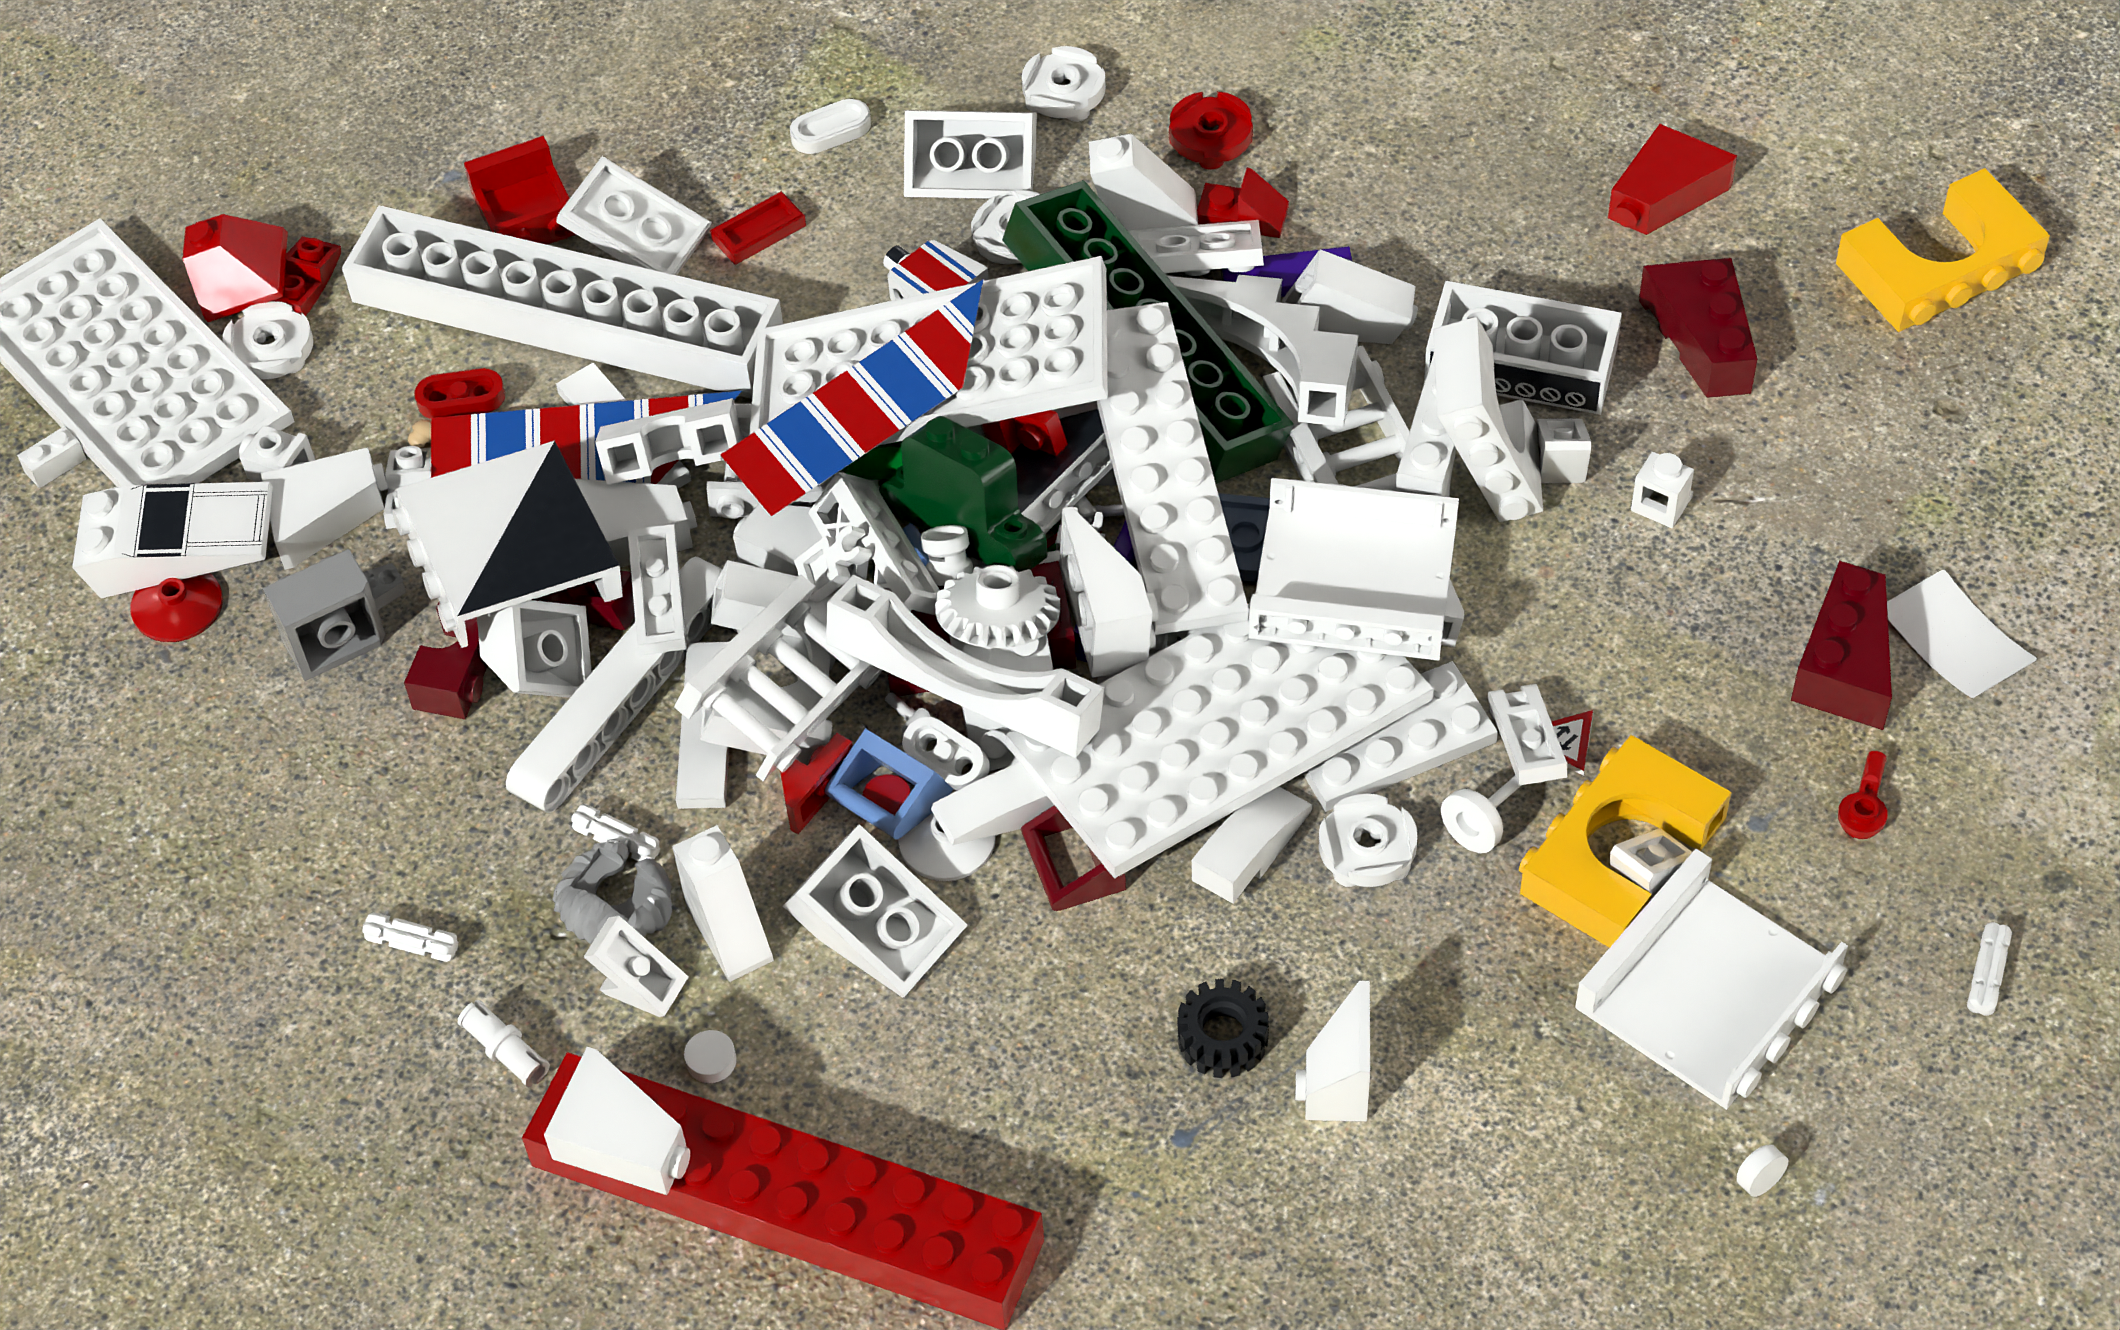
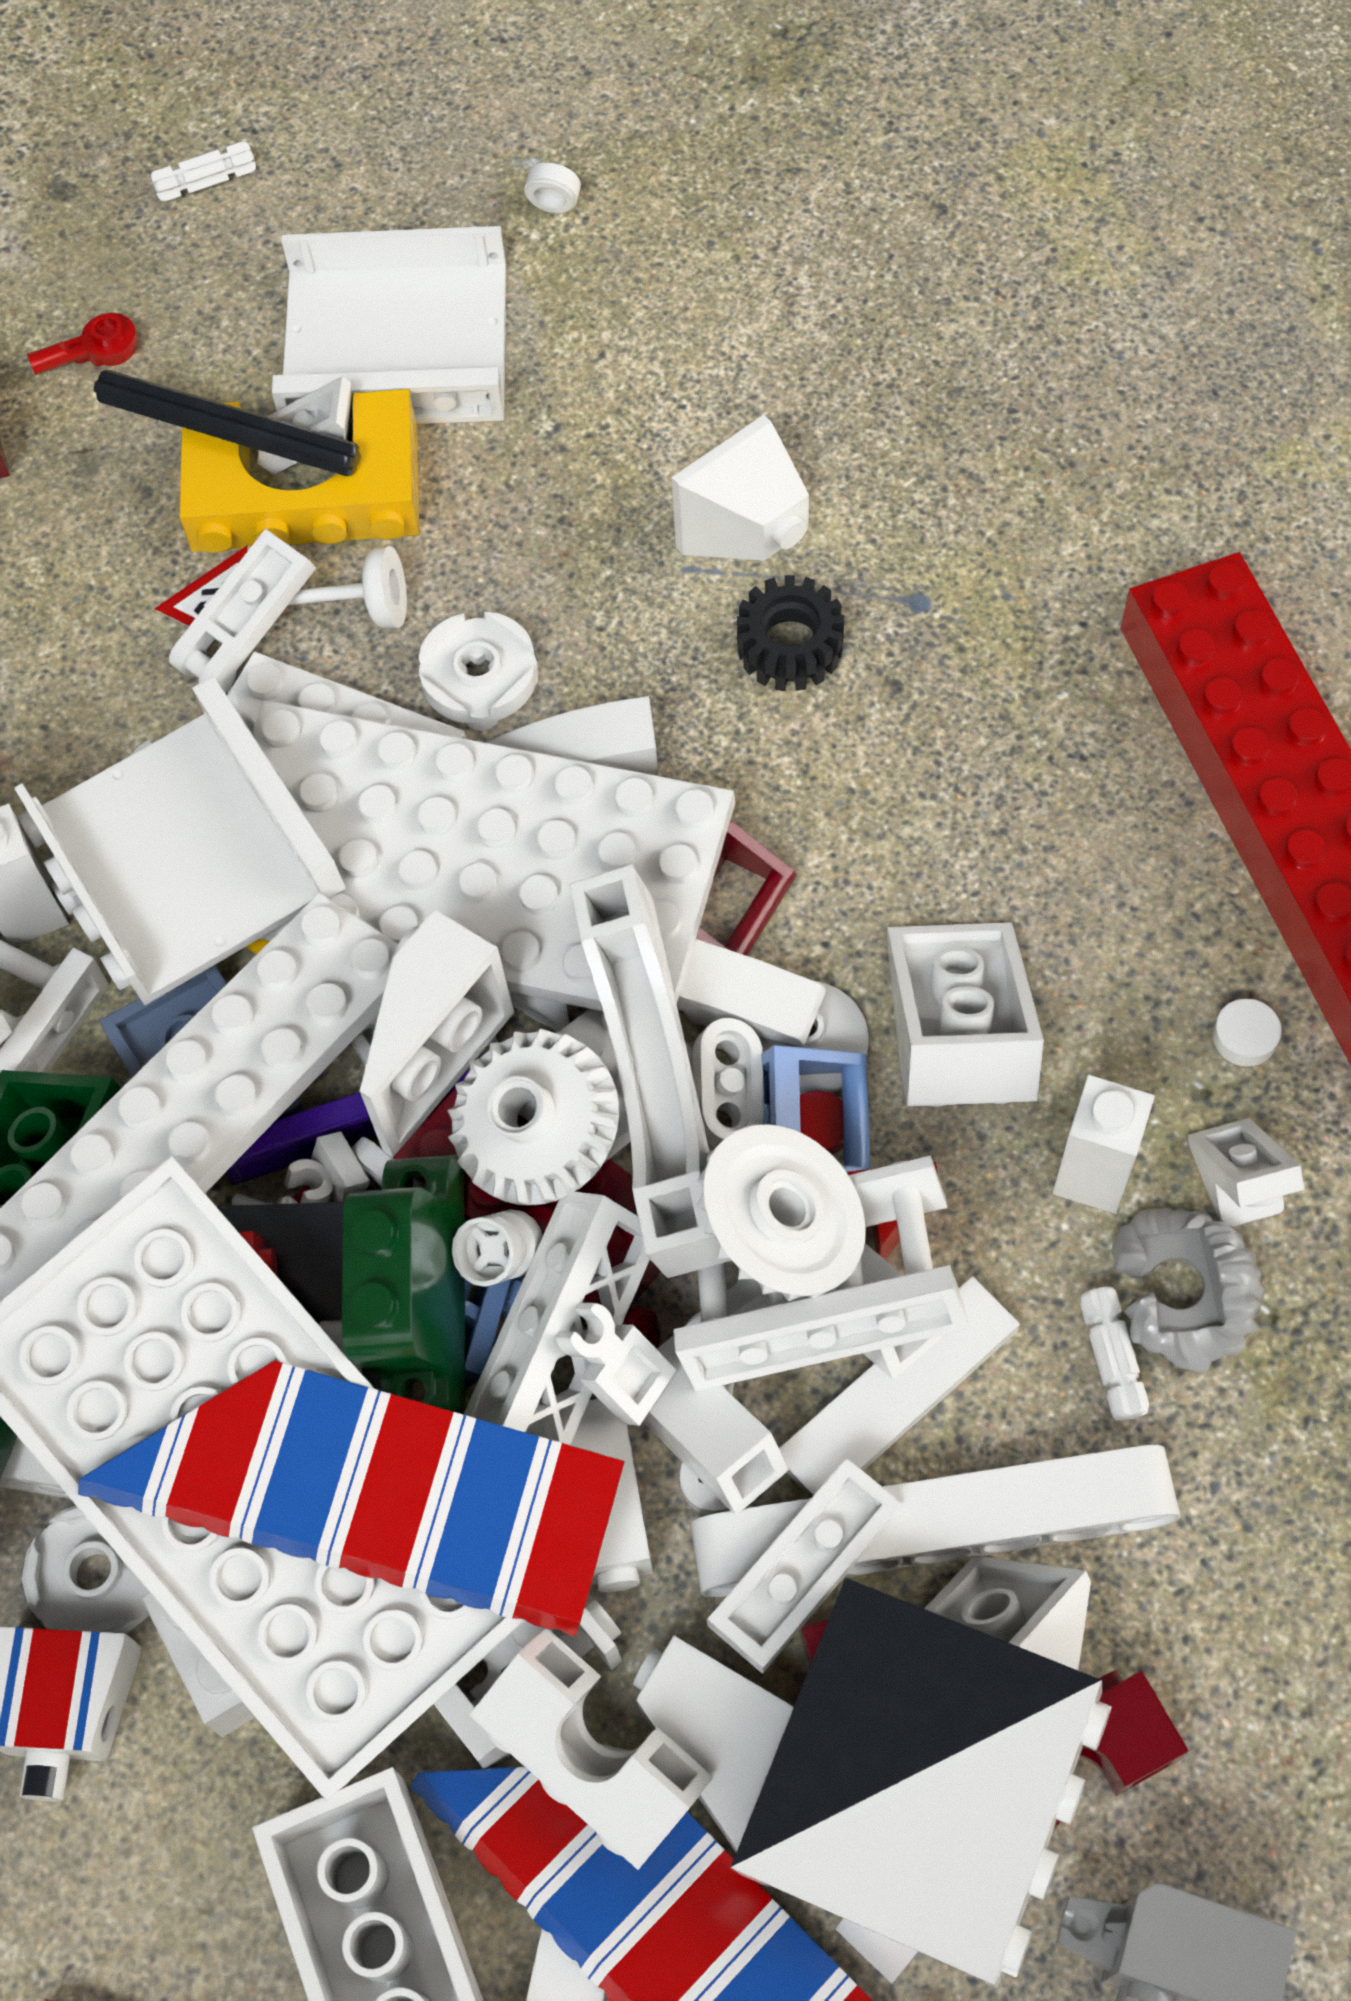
camera: 130 degrees left, 10 degrees up
none -> black axle [93,369,361,477]
none -> white gear [696,1124,865,1301]

